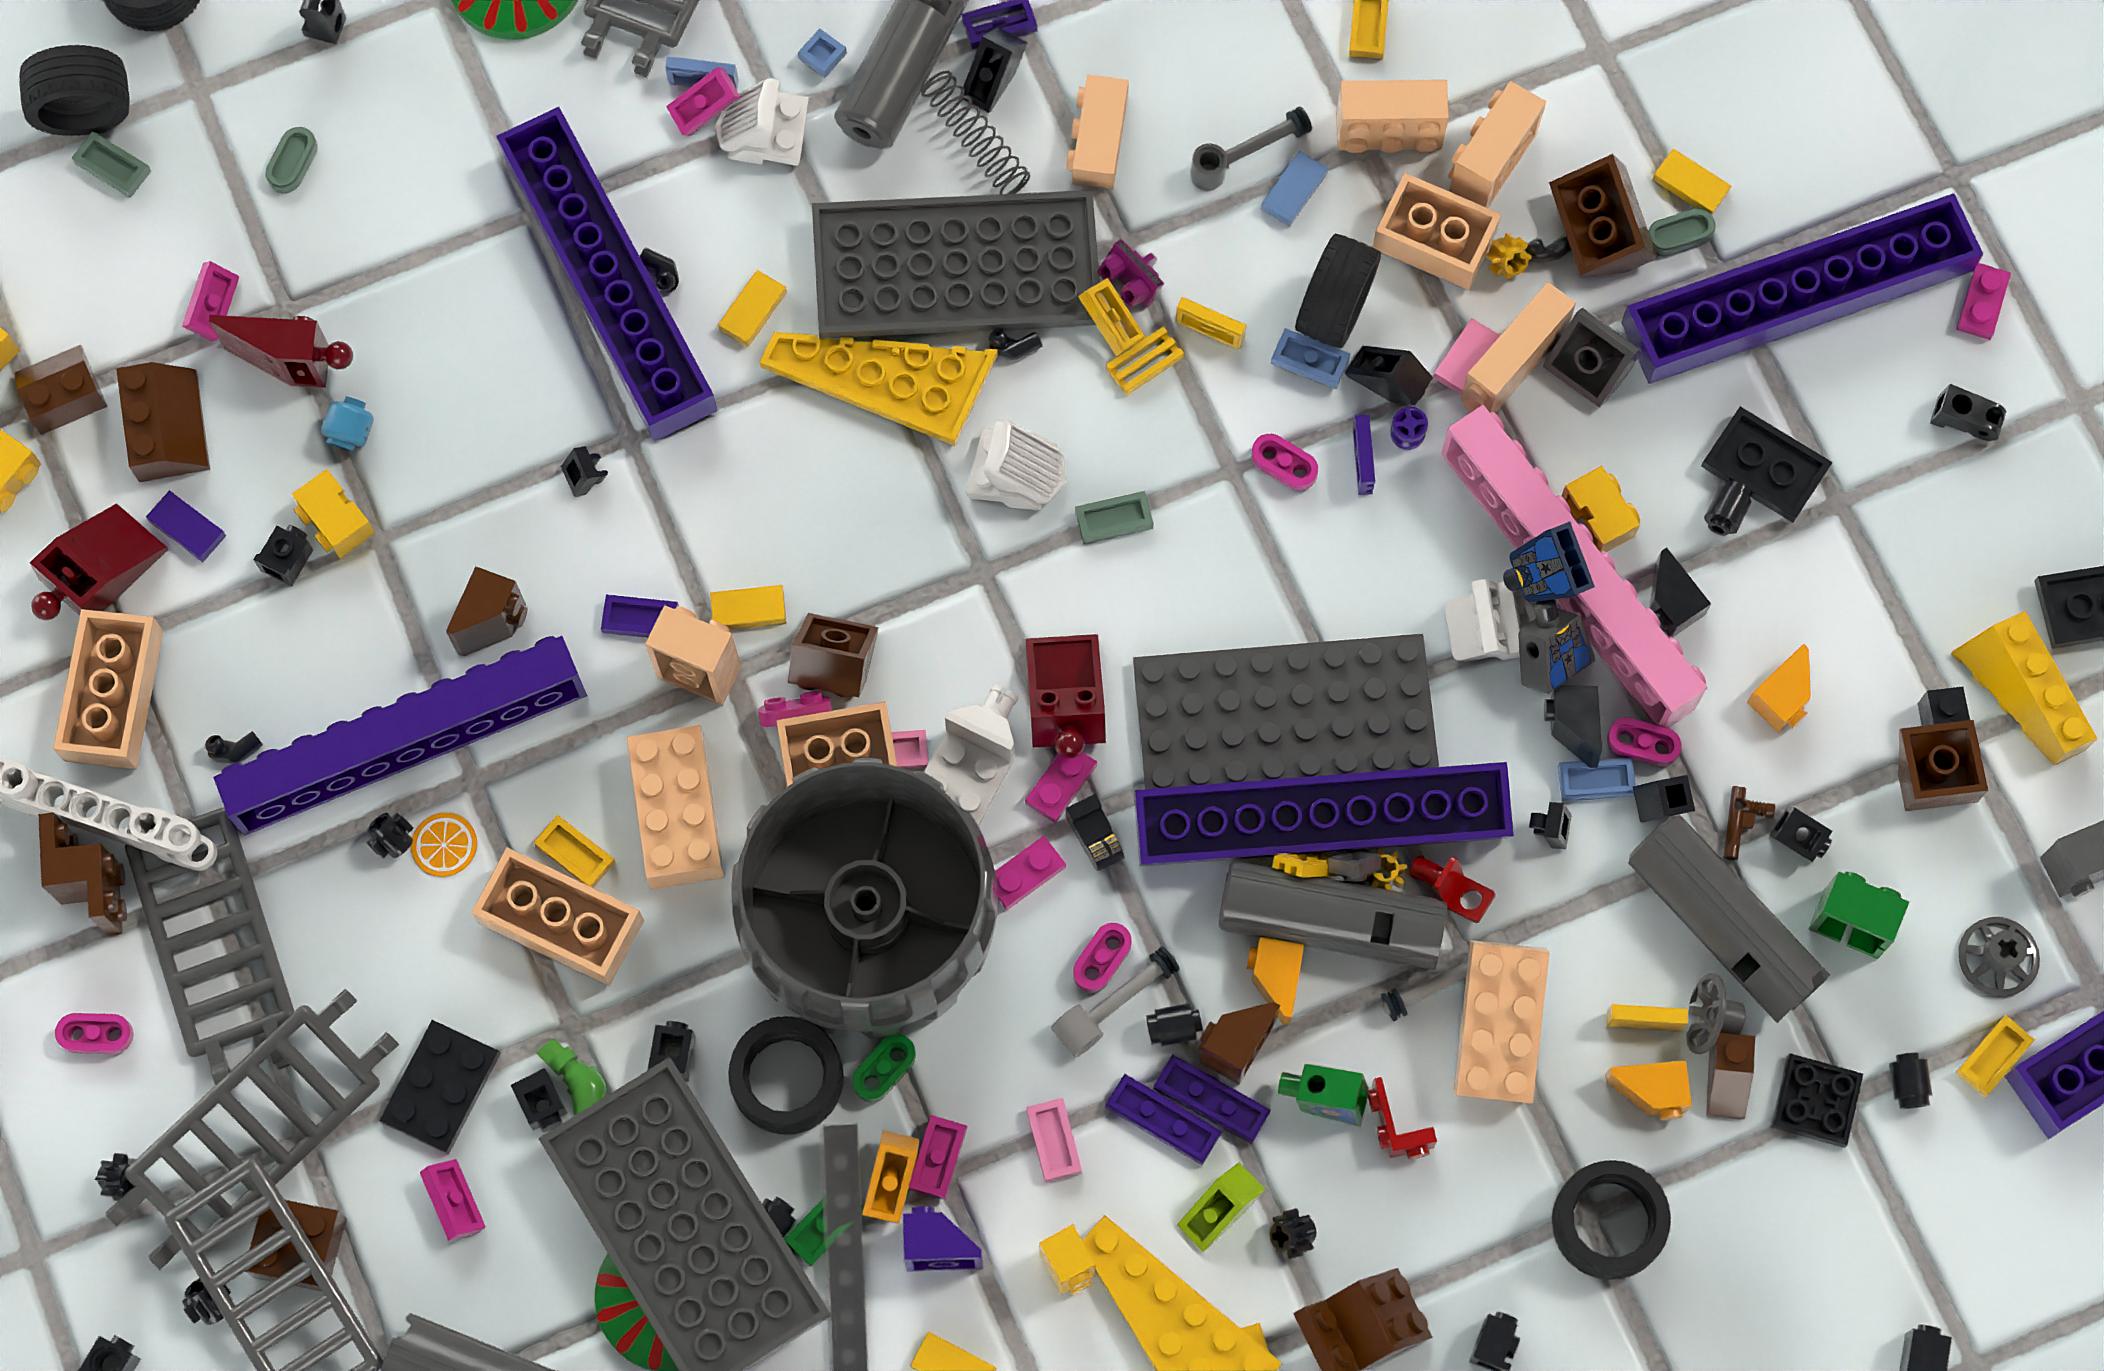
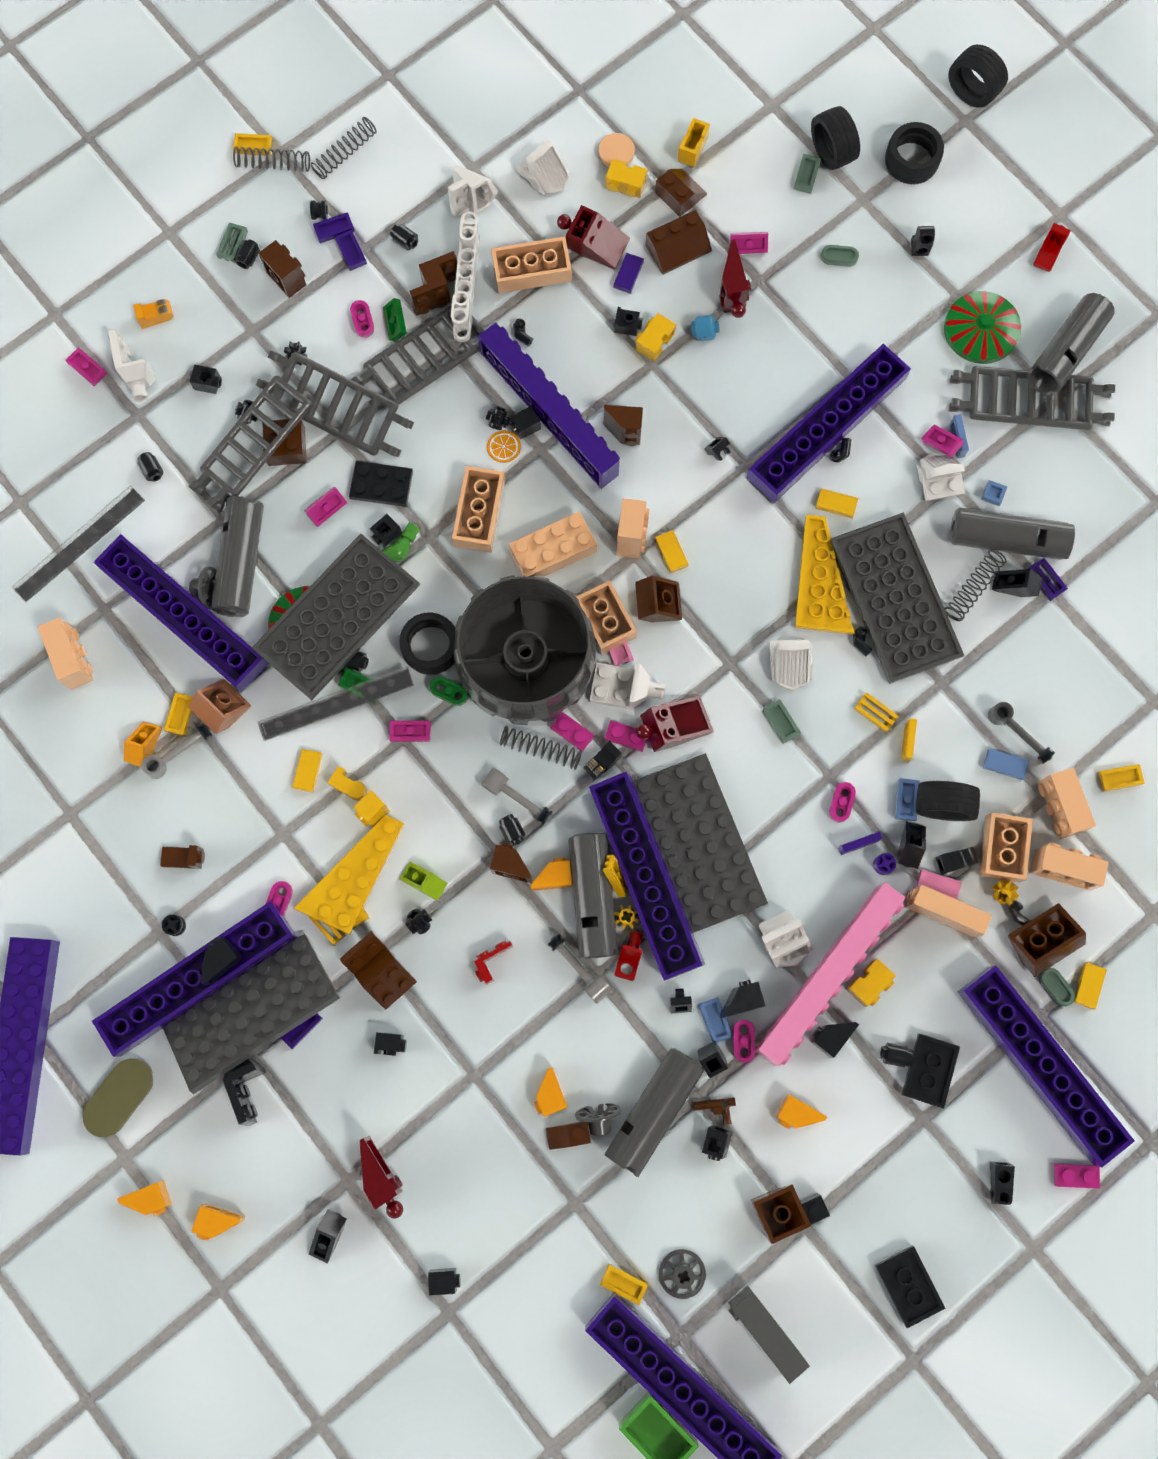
camera: 75 degrees right, 5 degrees up
yellow tile [533,815,615,888] -> none
dark purple tile [601,594,679,638] -> none
black brick [648,1021,696,1082] -> none
dark pink plate [757,691,832,727] -> none
light orange slope [862,1130,920,1224] -> none
dark purple slope [903,1206,983,1272] -> none
bright pink tile [1026,1098,1082,1183] -> none
light nougat brick [1066,74,1129,189] -> none
dark pink plate [1073,923,1132,993] -> none
yellow tile [1078,278,1146,356] -> none
magenta hips [1097,239,1165,308] -> none
dark purple tile [1105,1074,1222,1166] -> none
dark purple tile [1153,1054,1271,1145] -> none
green torso [1278,1064,1369,1127] -> none
flat silver plate [1328,850,1381,881] -> none
light nougat brick [1454,940,1550,1104] -> none
torso [1503,521,1595,602] -> none
dark grey torso [1518,599,1595,694] -> none
dark grey brick [1543,308,1641,408] -> none
black tyre [1552,1160,1671,1280] -> none
yellow tile [1606,1004,1688,1032] -> none
black tile [1771,1053,1863,1148] -> none
green piece [1808,872,1910,959] -> none
black brick [1889,1052,1933,1109] -> none
yellow wedge [1951,611,2098,765] -> none
none -> yellow leg [328,766,367,801]
none -> green plate [383,298,407,342]
none -> dark grey piece [500,726,582,770]
none -> black brick [510,406,541,439]
none -> black leg [935,847,979,875]

